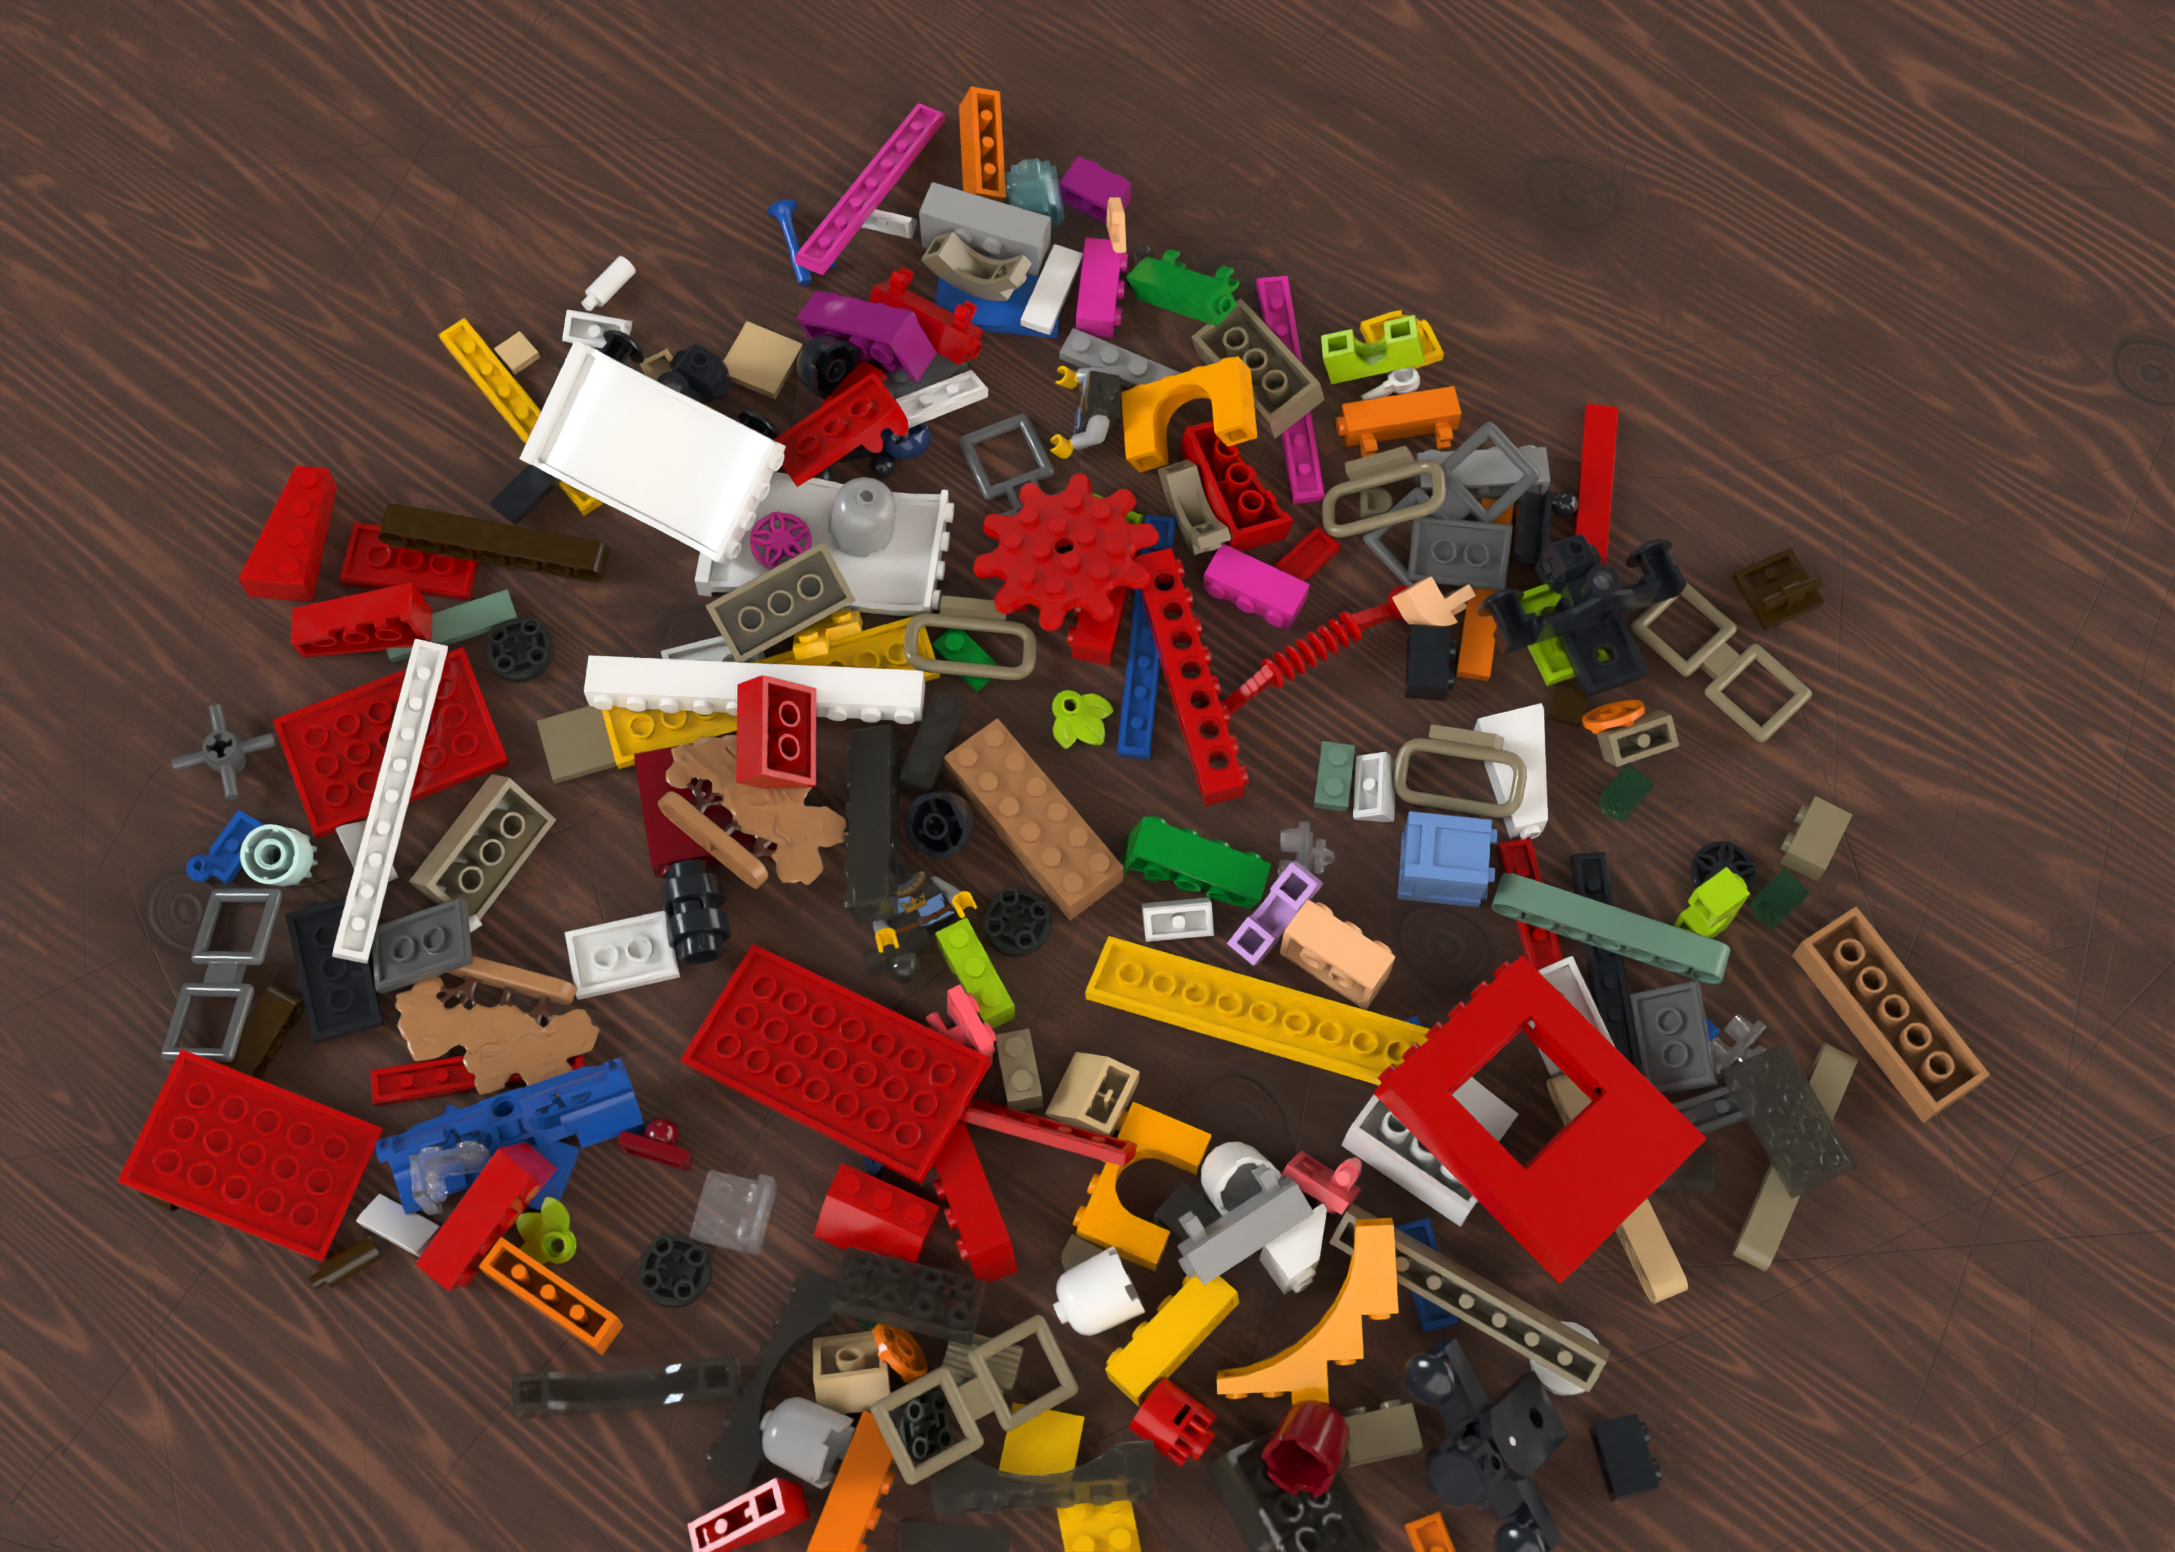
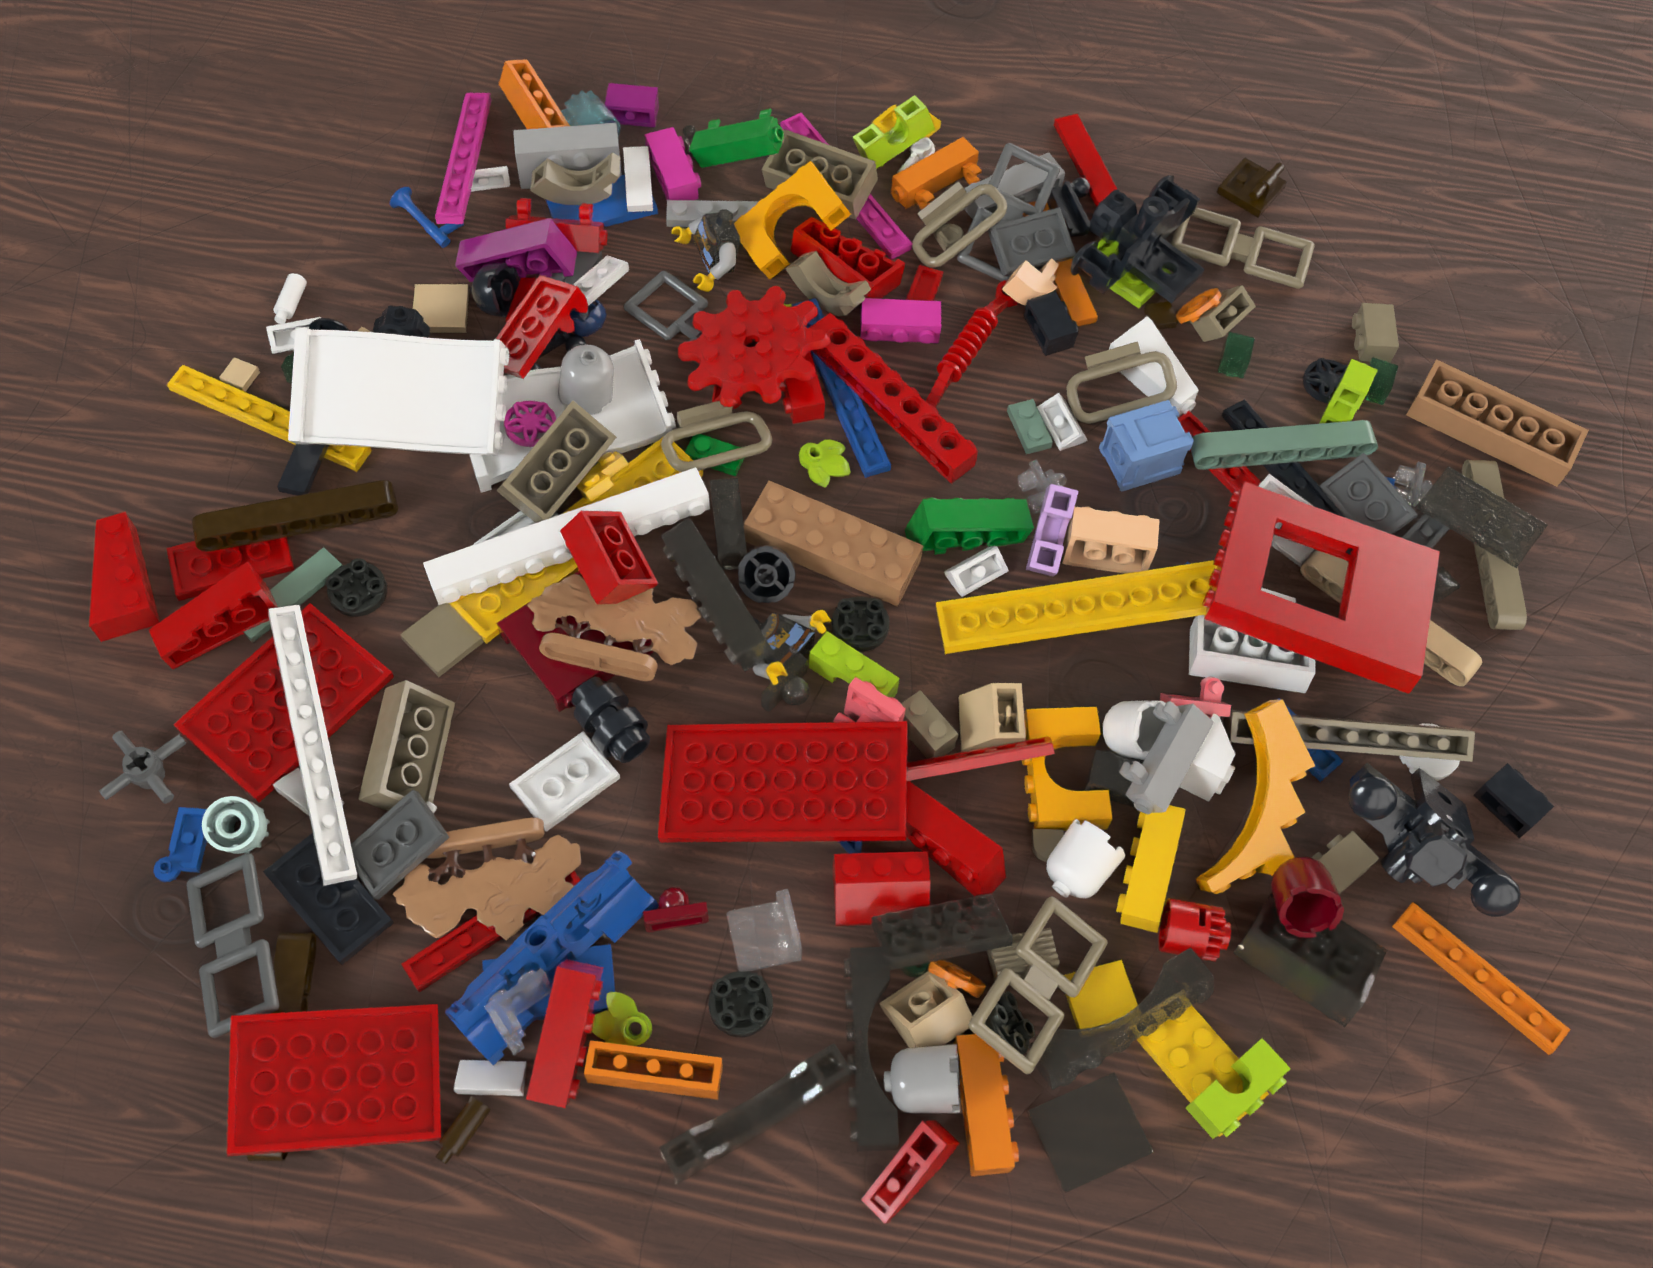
camera: 30 degrees left, 5 degrees down
light nougat tile [1106,197,1126,253] -> none

